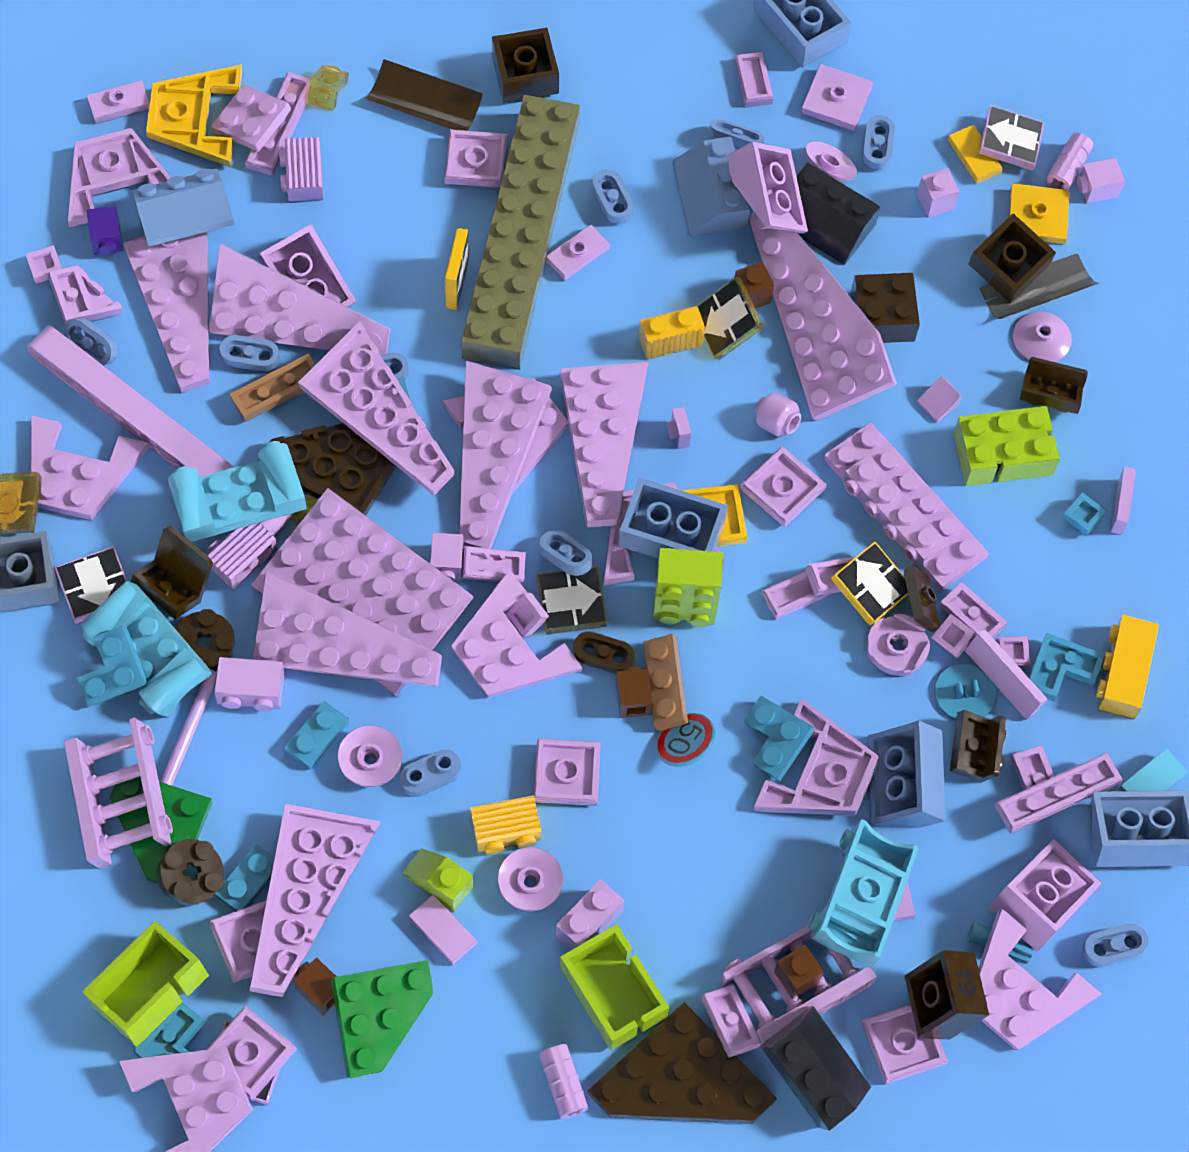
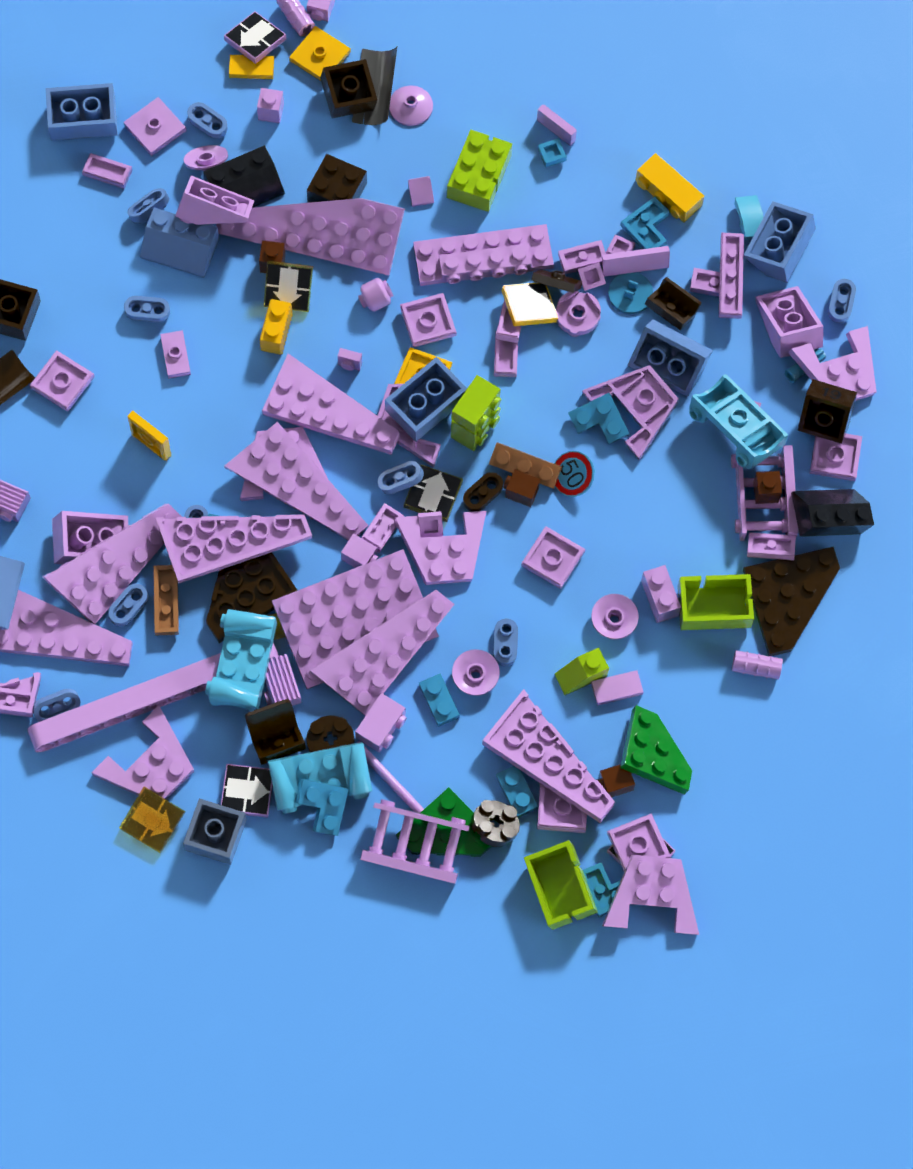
camera: 60 degrees left, 5 degrees up
olive brick [461,95,580,370] -> none
yellow brick [470,795,541,854] -> none
dark brown bracket [1020,357,1088,414] -> none

